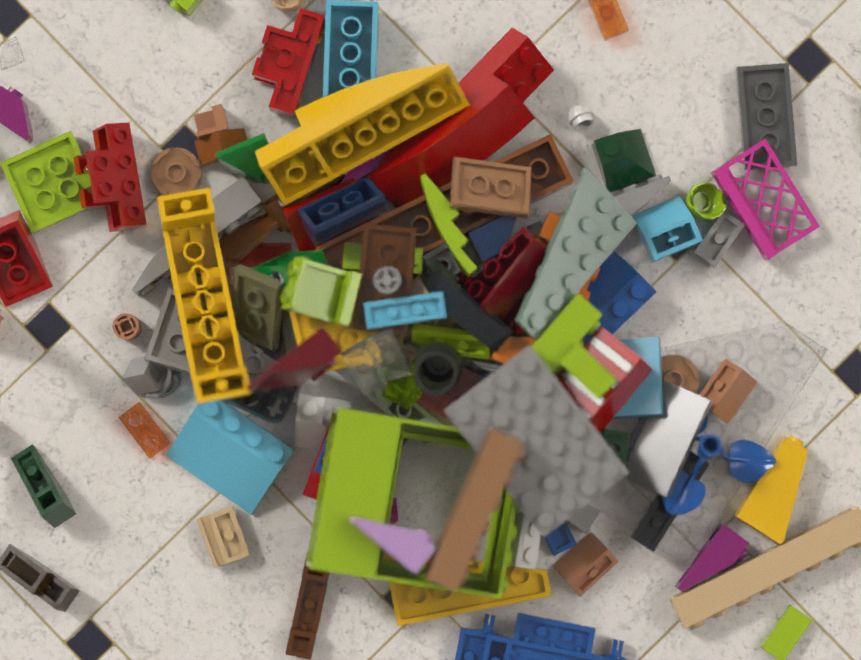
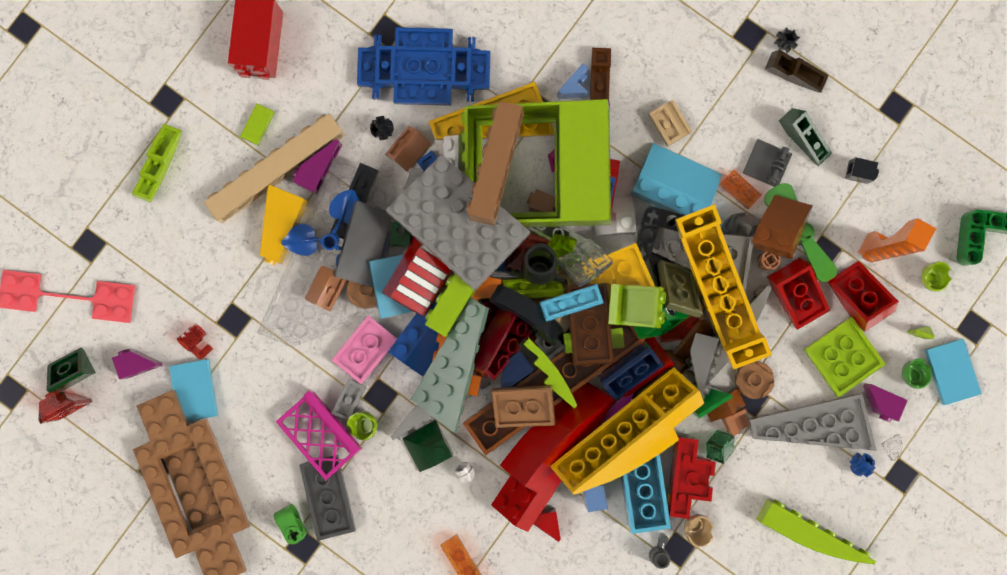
camera: 175 degrees right, 0 degrees up
red piece [73,122,147,232] -> none
dark red slope [246,326,343,392] -> none
lavender slope [348,516,436,574] -> none
light grey wheel [374,267,402,294] -> none
lime tile [559,342,617,399] -> none
medium azure slope [632,196,703,263] -> none
none -> bright green piece [274,504,307,544]
none -> bright pink plate [332,315,397,384]
none -> black gear [370,116,394,141]
none -> nougat brick [527,189,555,212]
none -> red slope [534,508,561,542]
none -> medium blue slope [557,63,588,99]
none -> medium blue slope [583,484,608,512]
none -> light grey slope [690,333,723,399]
none -> clear green panel [706,430,735,464]
none -> dark grey hinge [743,139,792,187]
none -> light grey wing [748,394,877,451]
none -> dark orange slope [752,195,813,260]
none -> bright green piece [764,183,837,282]
none -> red slope [767,257,831,330]
none -> black gear [774,27,800,53]
none -> blue gear [849,452,876,478]

